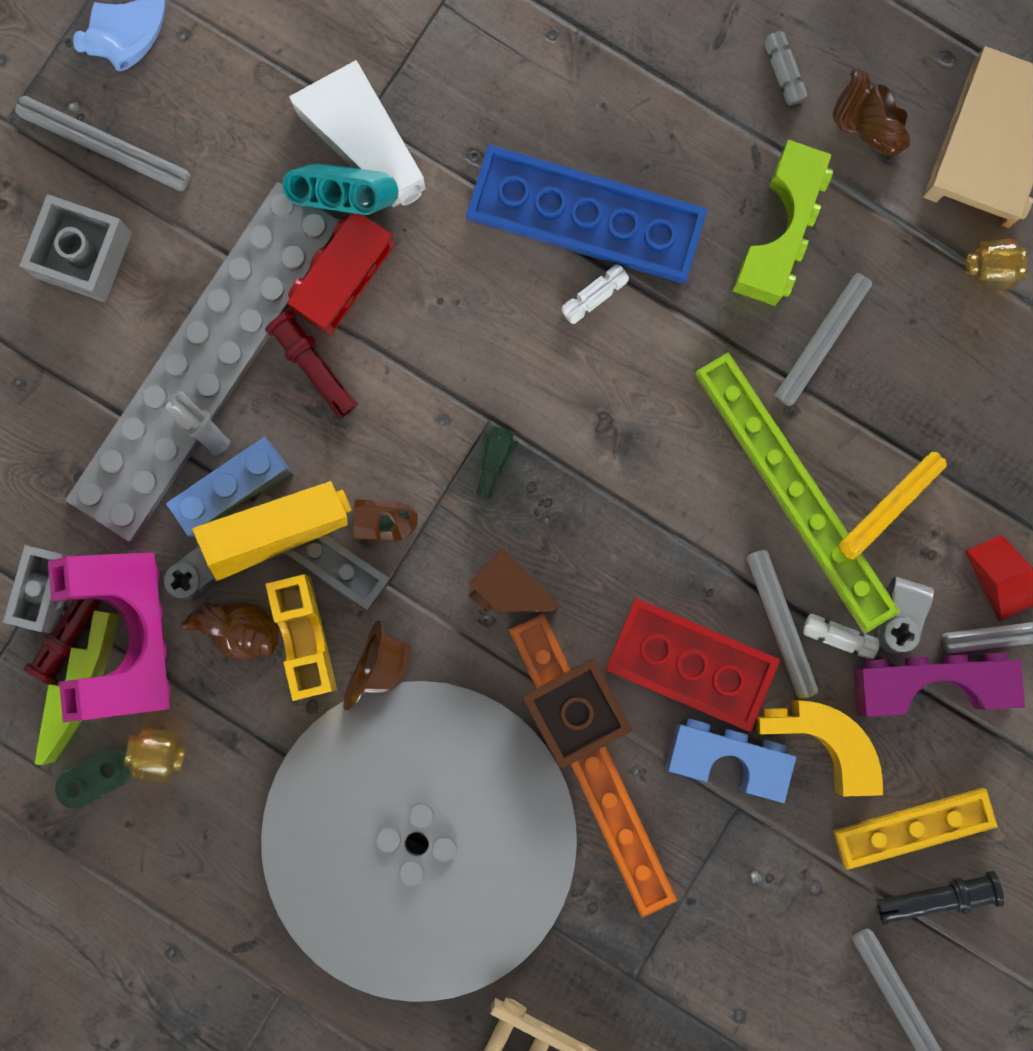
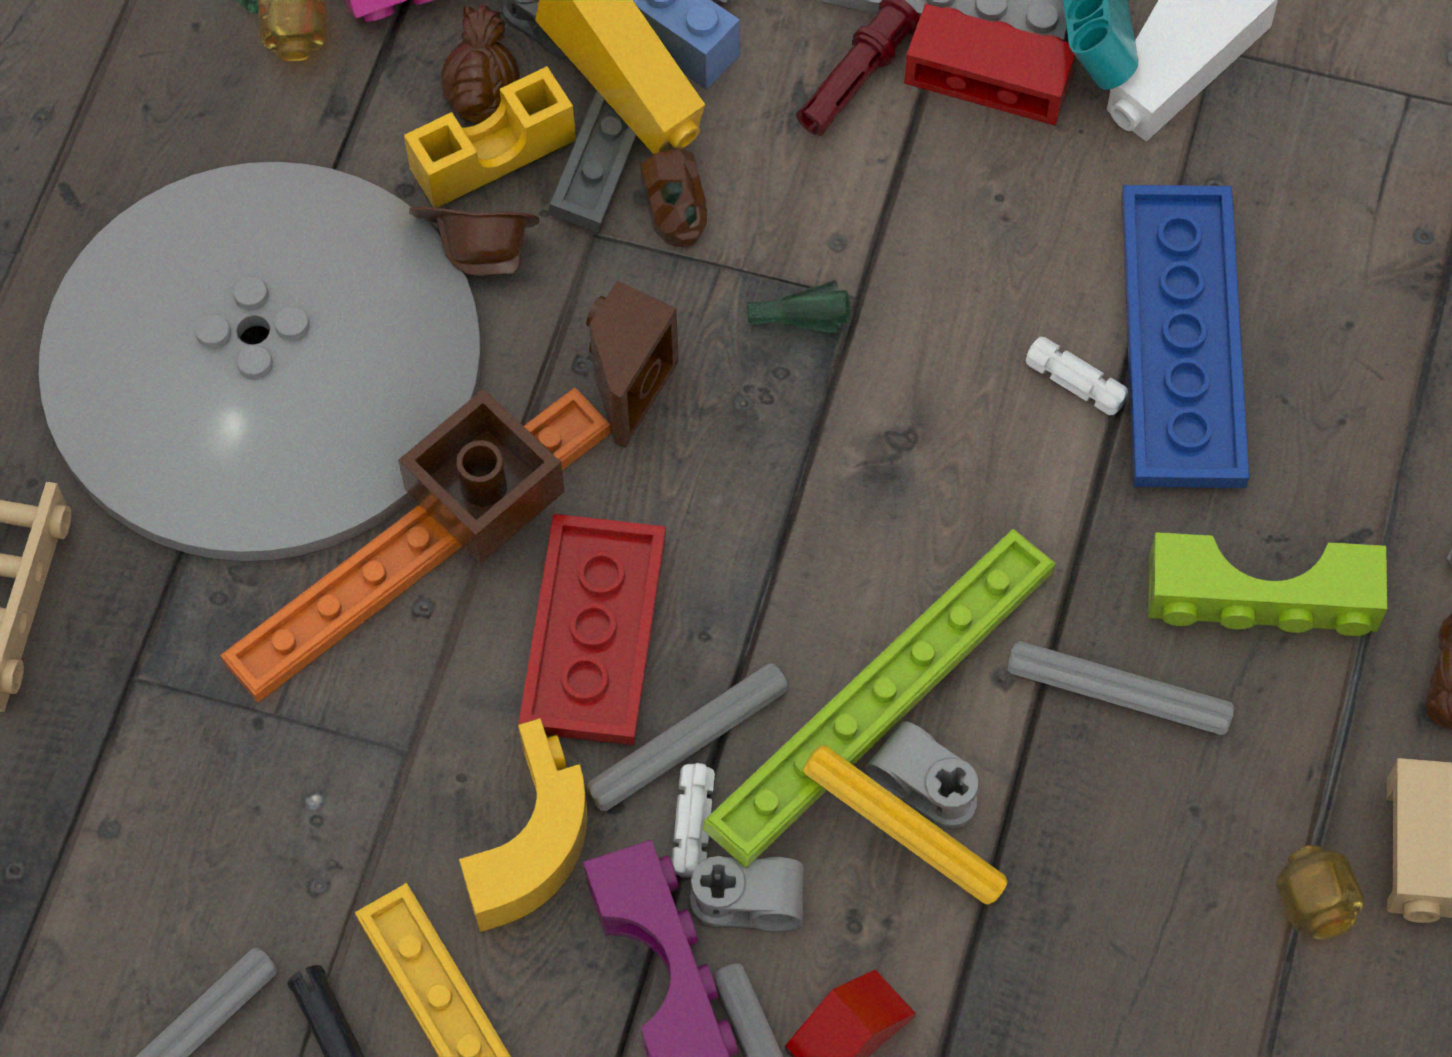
camera: 75 degrees right, 20 degrees down
medium blue arch [665,718,796,803] -> none
none -> light grey piece [865,721,979,829]

